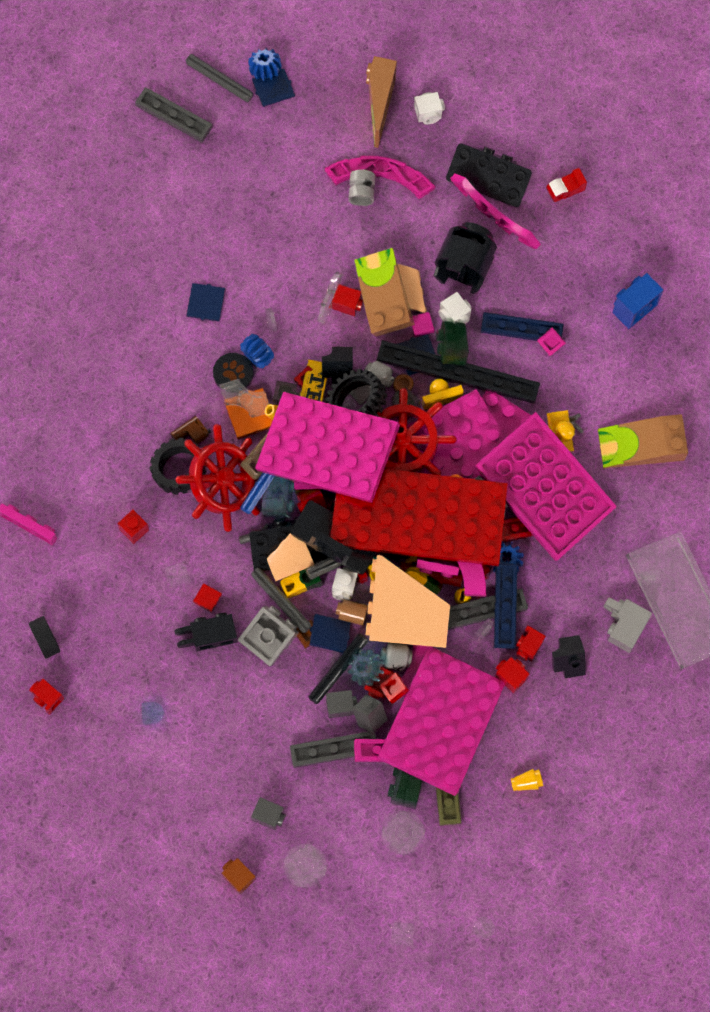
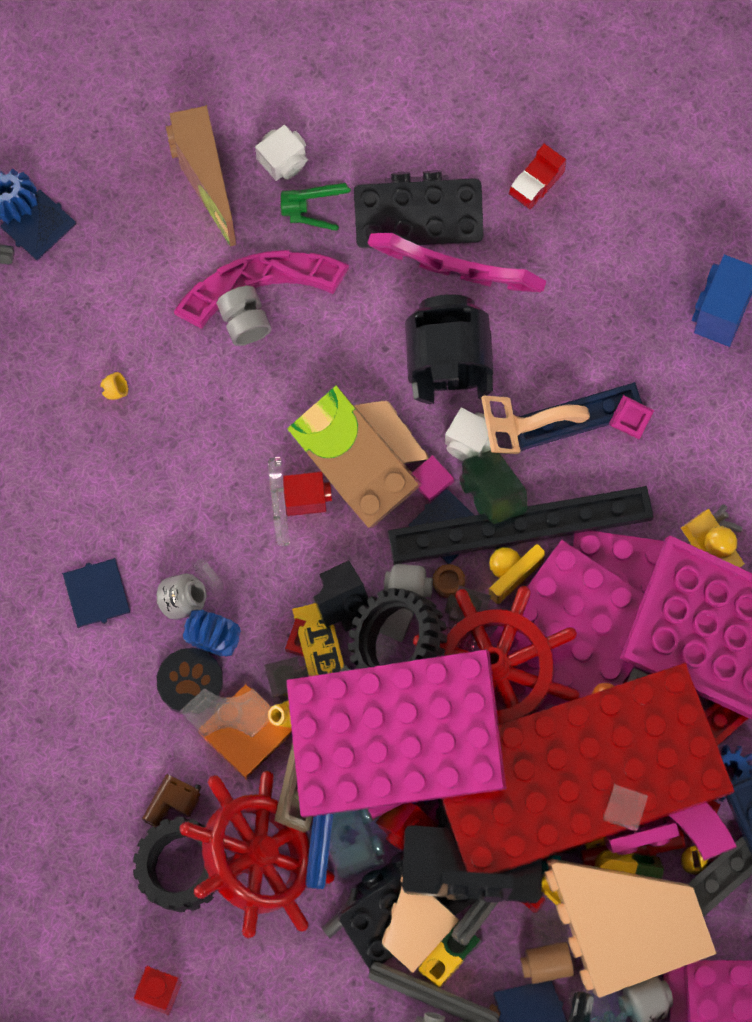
camera: 20 degrees left, 0 degrees up
white brick [332,567,358,601] -> none
none -> yellow hinge [100,372,128,400]
none -> light grey head [157,573,207,620]
none -> green plant [281,183,351,231]
none -> light nougat piece [481,396,590,454]
none -> clear tile [603,785,648,831]

